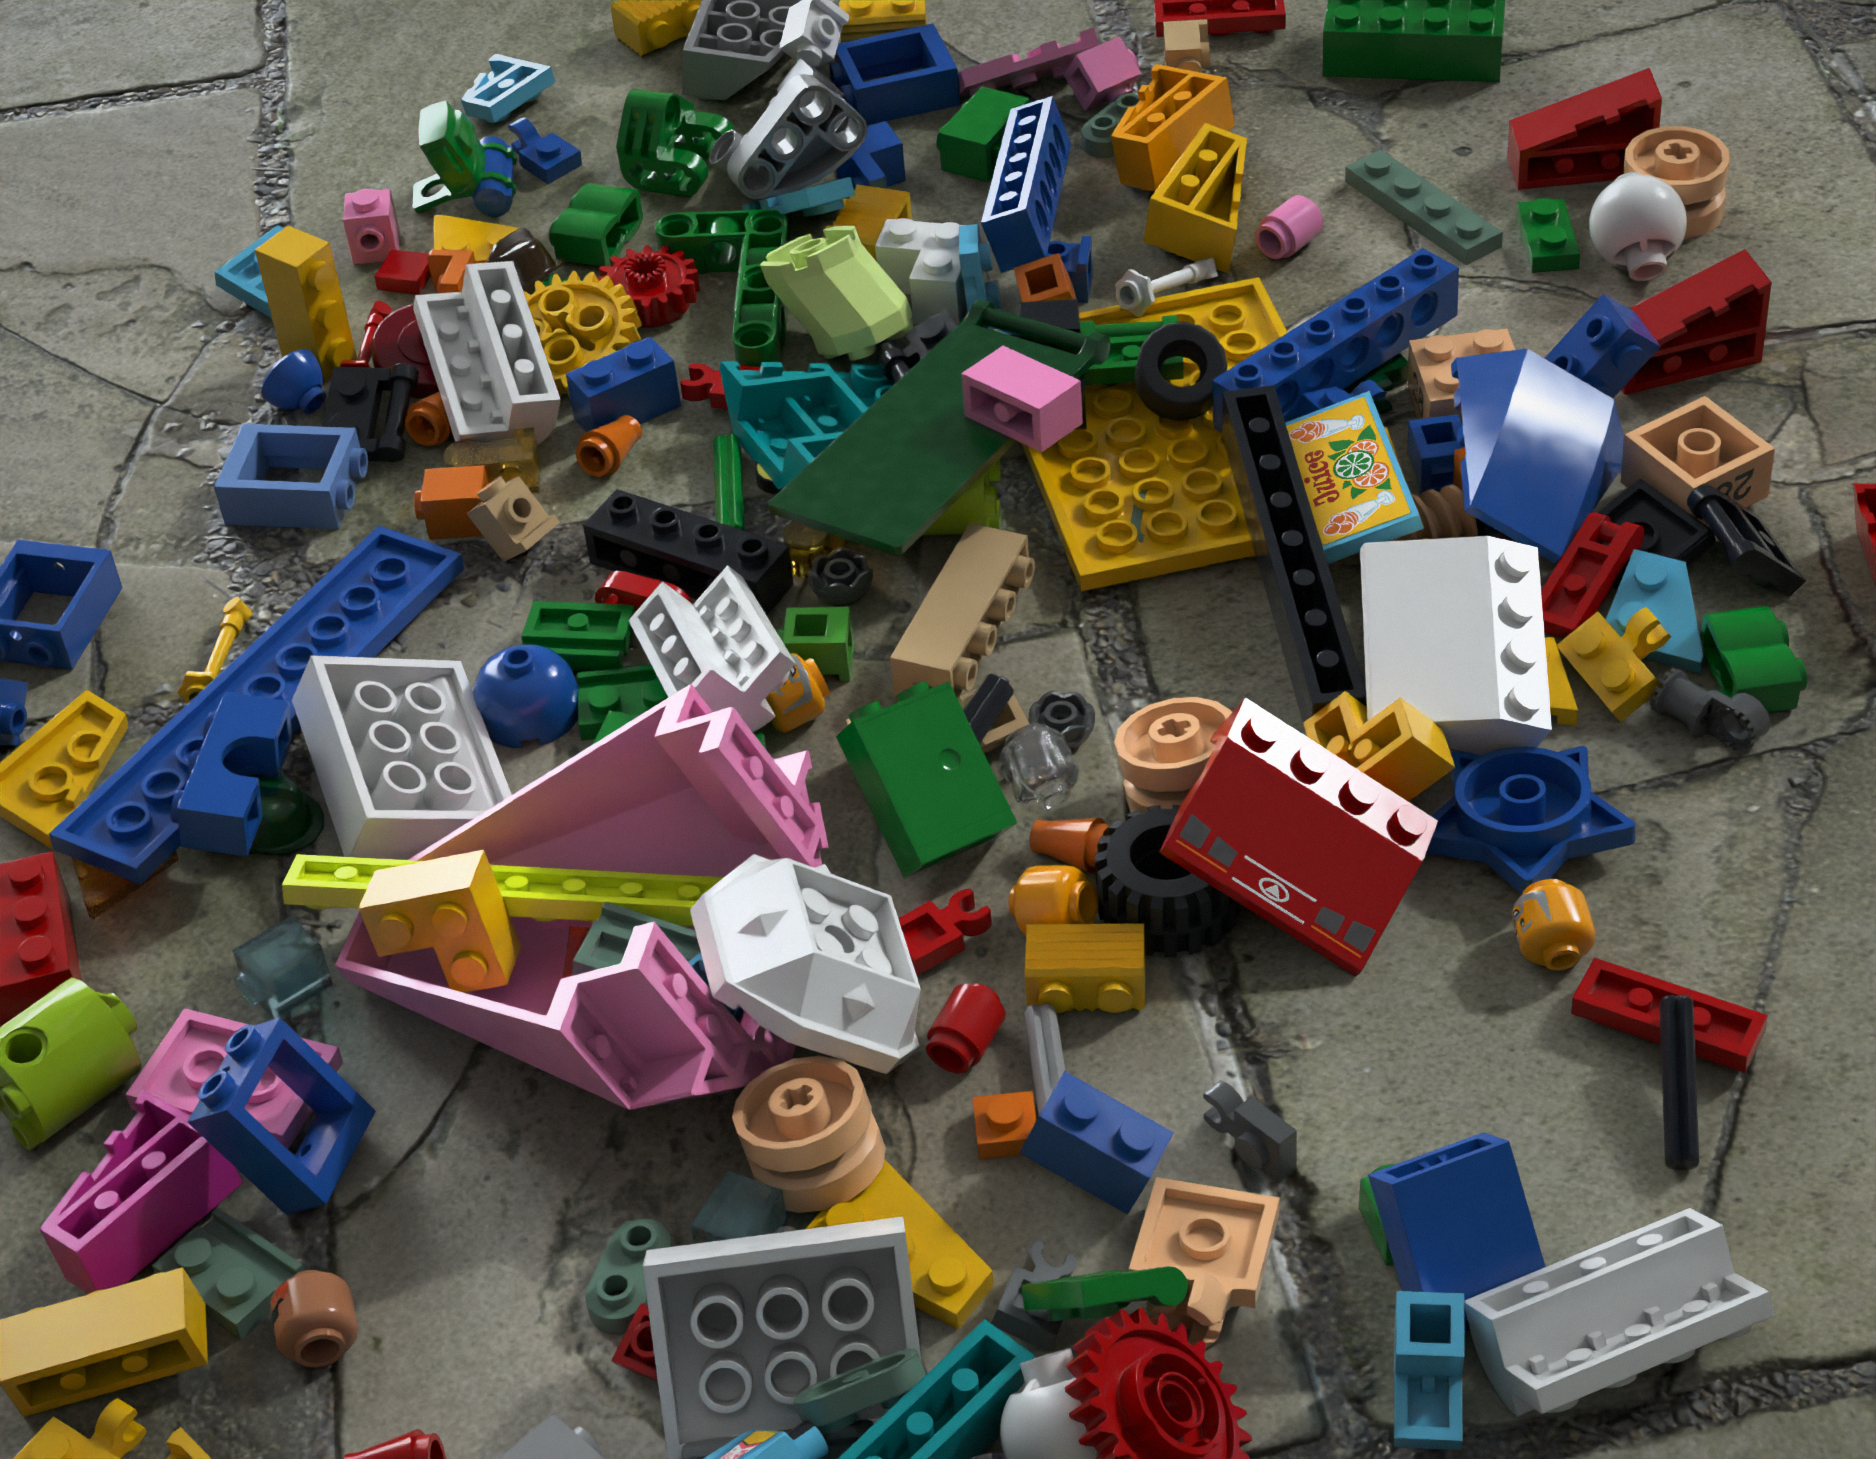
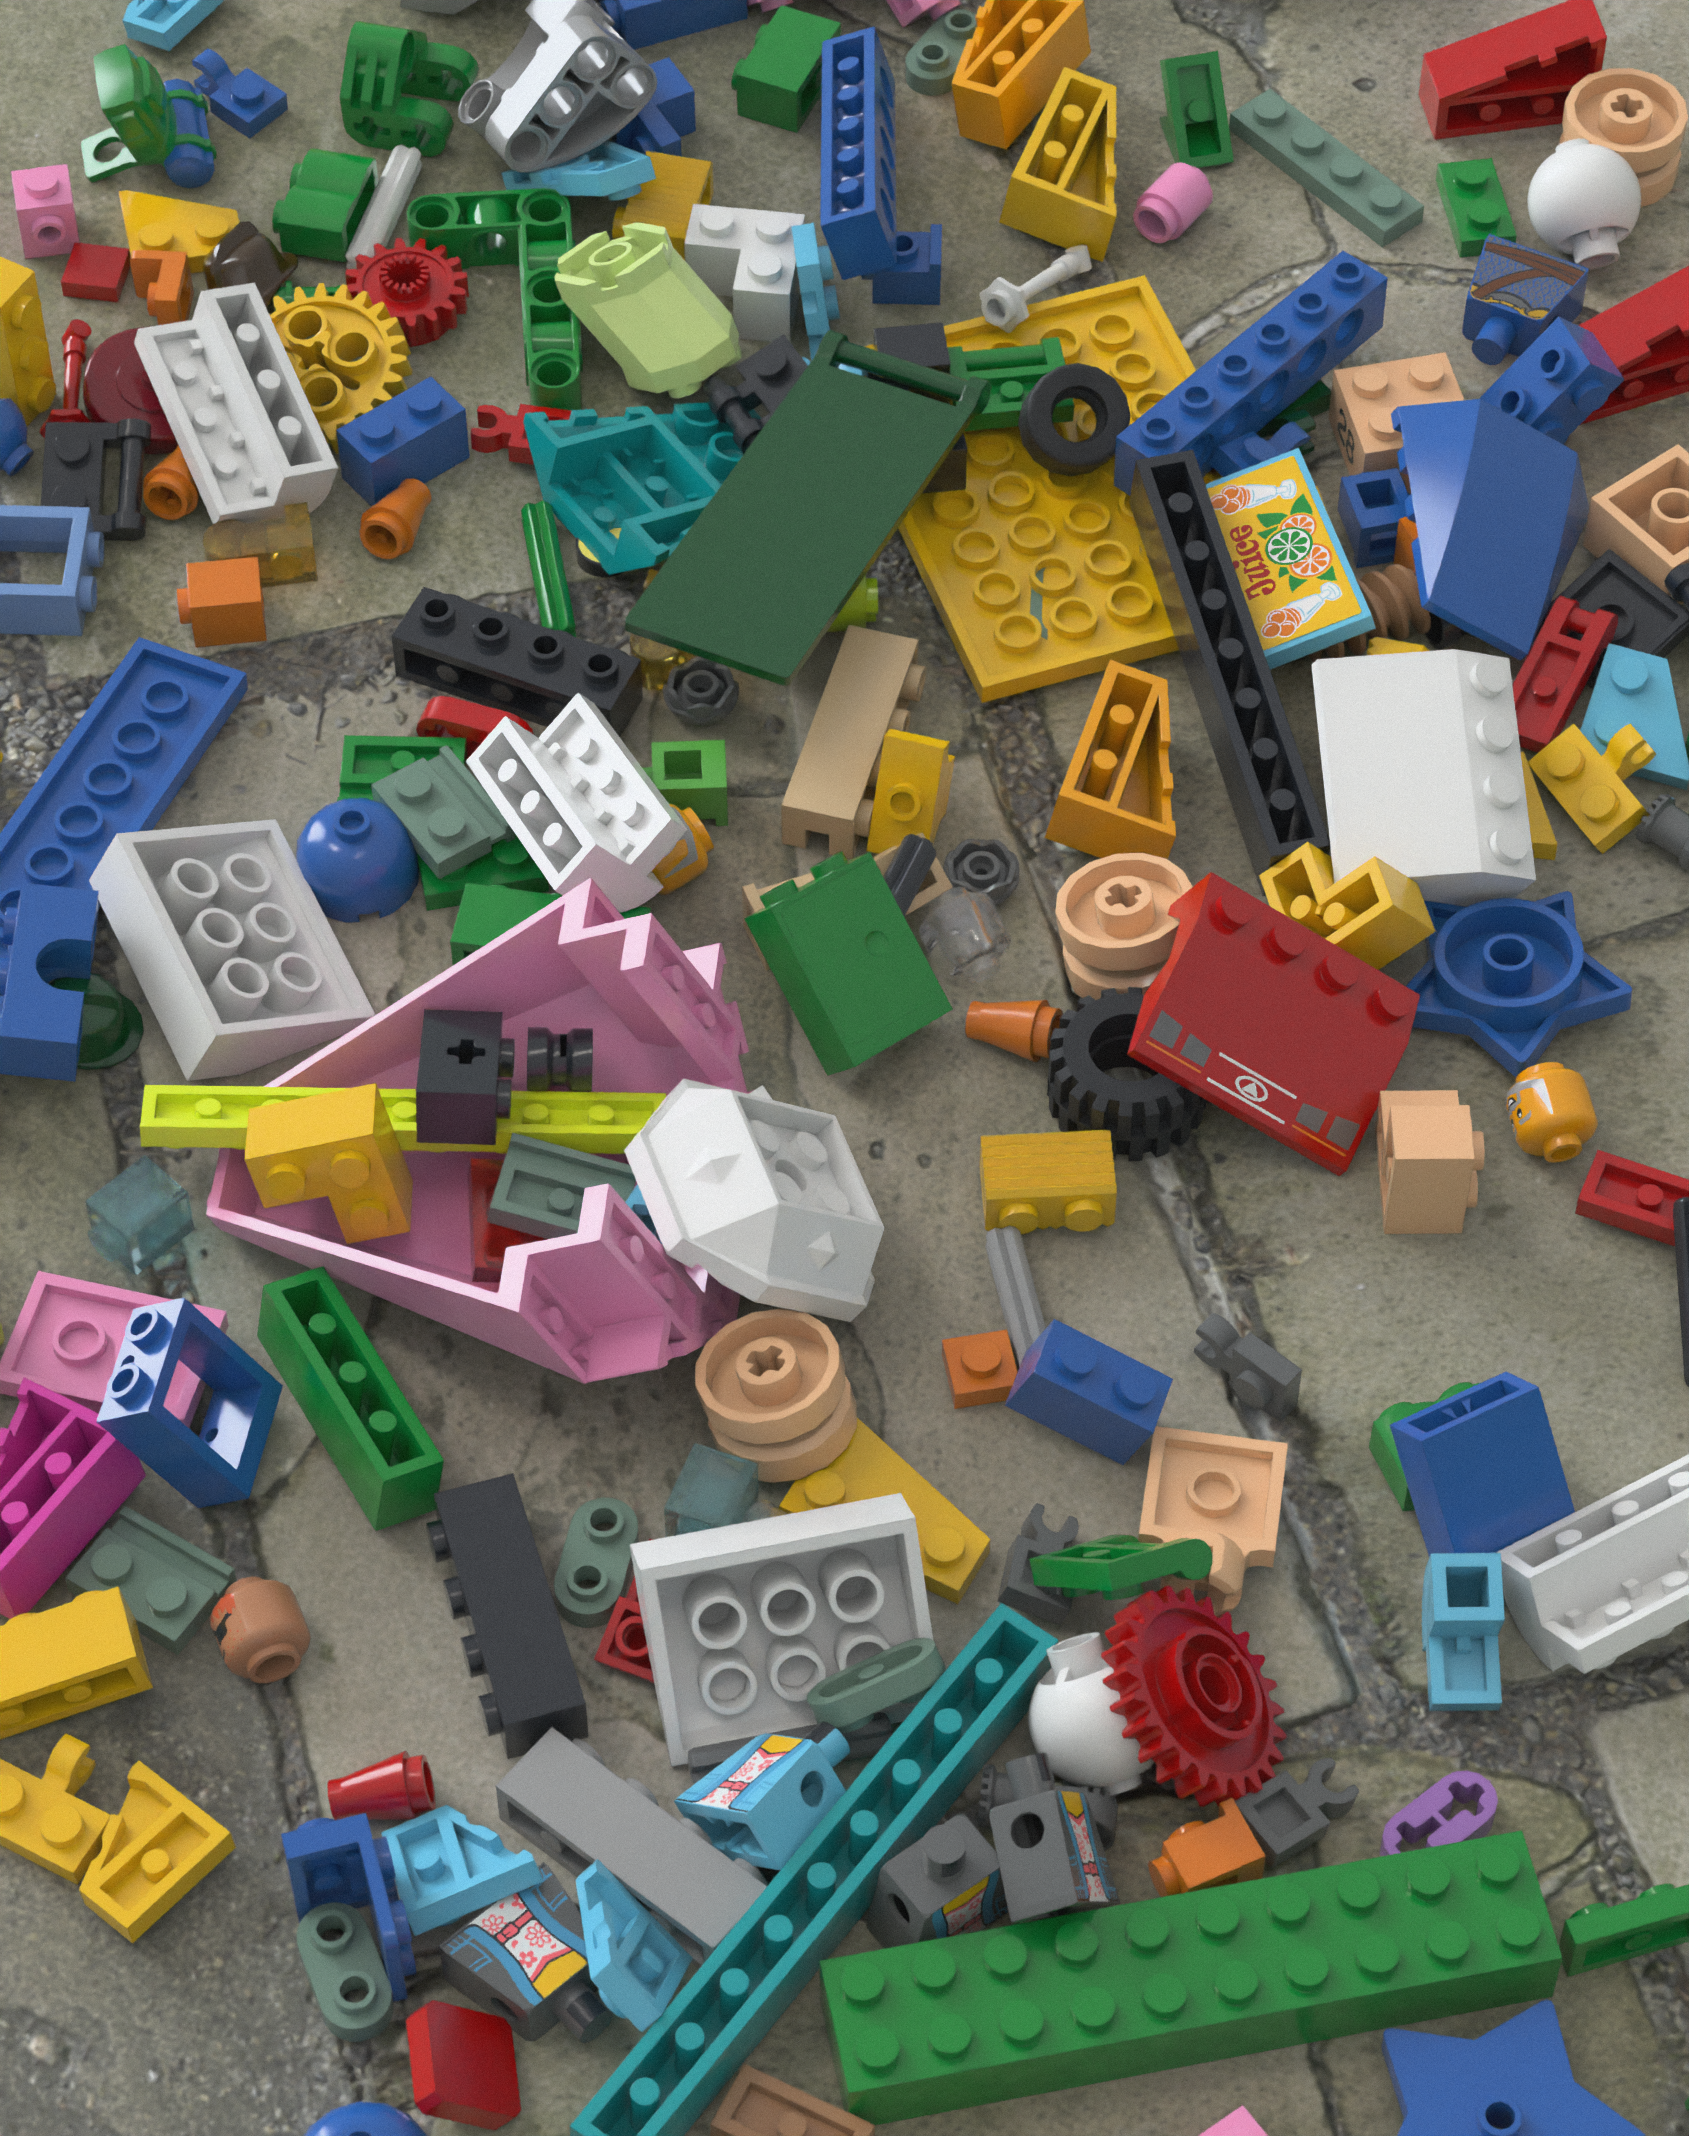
camera: 10 degrees left, 10 degrees up
tan brick [467,476,560,562] -> none
red plate [898,888,992,976] -> none
red brick [926,983,1006,1074] -> none
bright pink brick [961,346,1083,452] -> none
light orange head [1008,865,1098,936] -> none
orange brick [1014,253,1080,313] -> none
none -> green brick [257,1266,444,1531]
none -> white axle [345,145,422,269]
none -> sand green plate [371,745,515,879]
none -> black brick [416,1009,515,1145]
none -> black brick [426,1473,589,1759]
none -> black wheel [527,1027,593,1092]
none -> yellow brick [866,729,955,854]
none -> light orange wedge [1044,660,1176,860]
none -> green slope [1159,51,1234,168]
none -> light nougat brick [1375,1090,1485,1234]
none -> torso [1462,234,1589,365]

